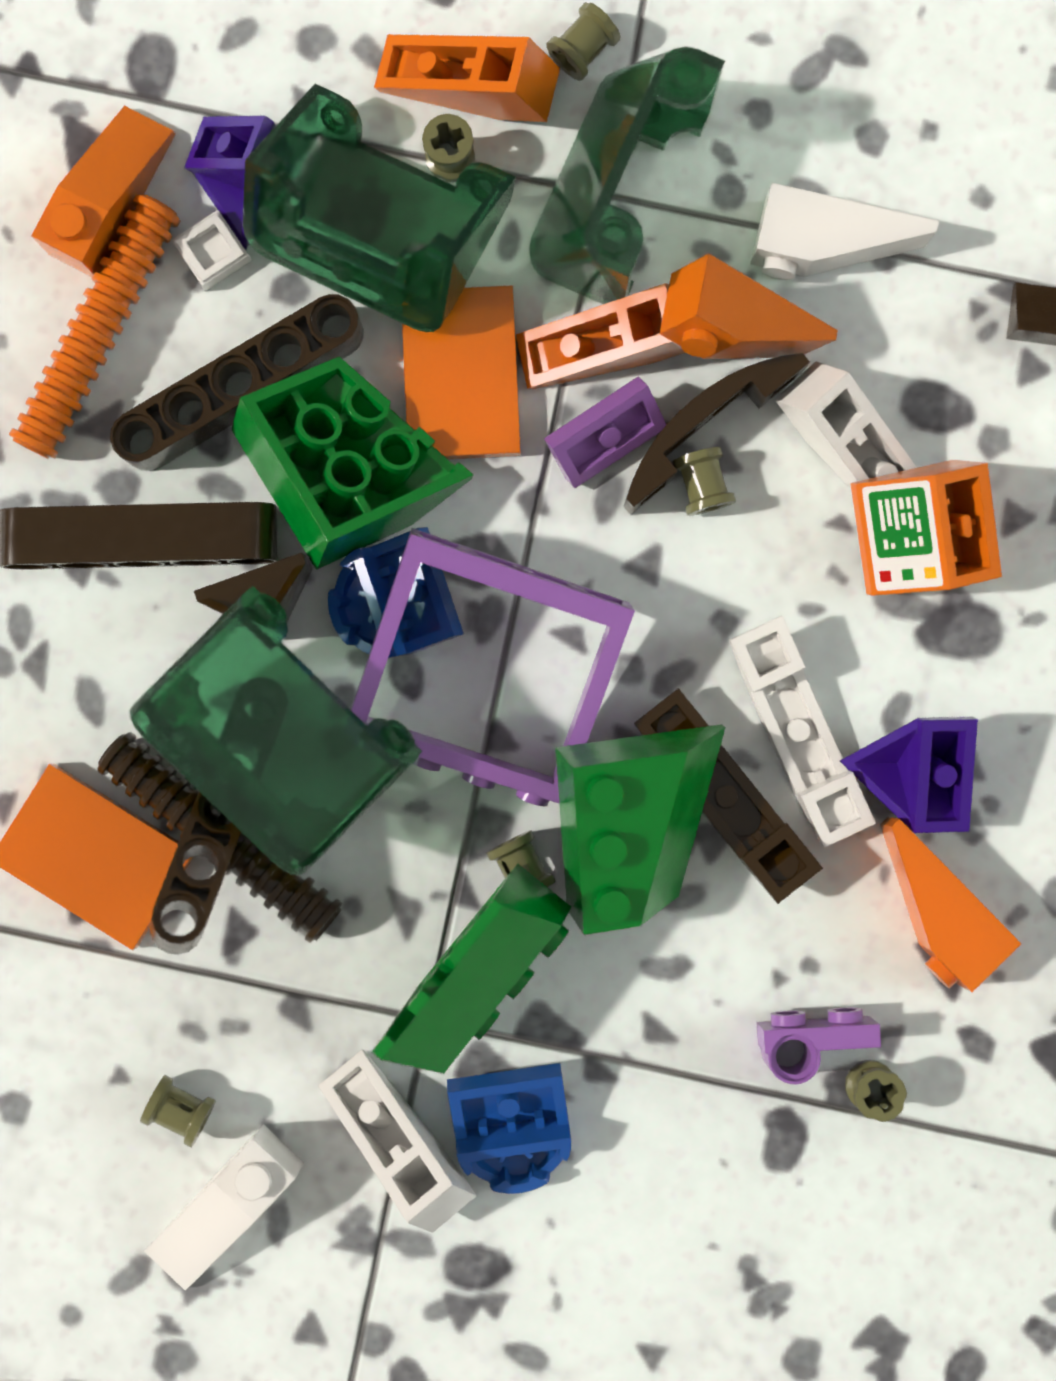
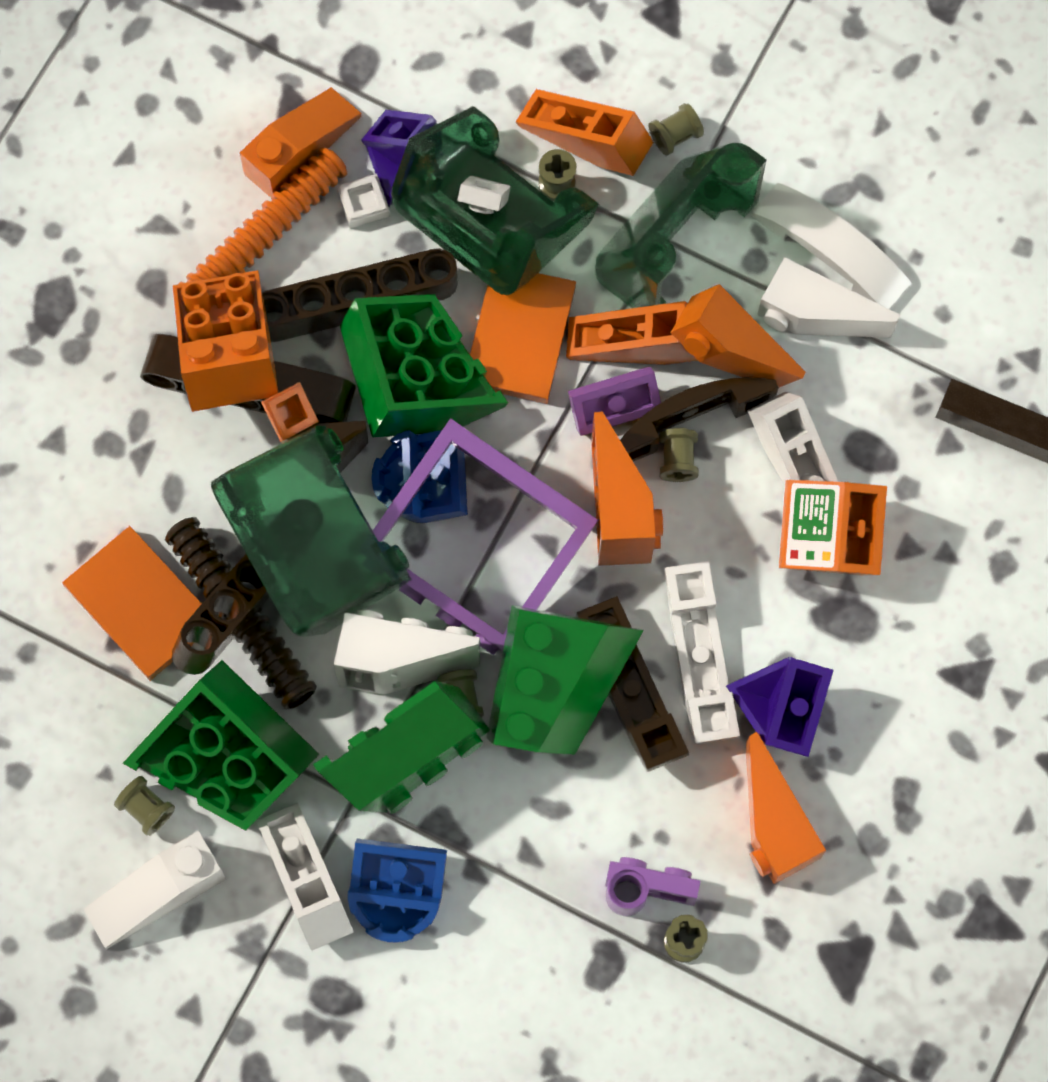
camera: 10 degrees right, 15 degrees down
none -> green wedge [122,660,320,831]
none -> orange slope [173,270,278,412]
none -> orange slope [261,382,319,442]
none -> white slope [334,610,481,695]
none -> white plate [457,176,511,214]
none -> orange slope [591,412,663,566]
none -> white slope [751,183,912,309]

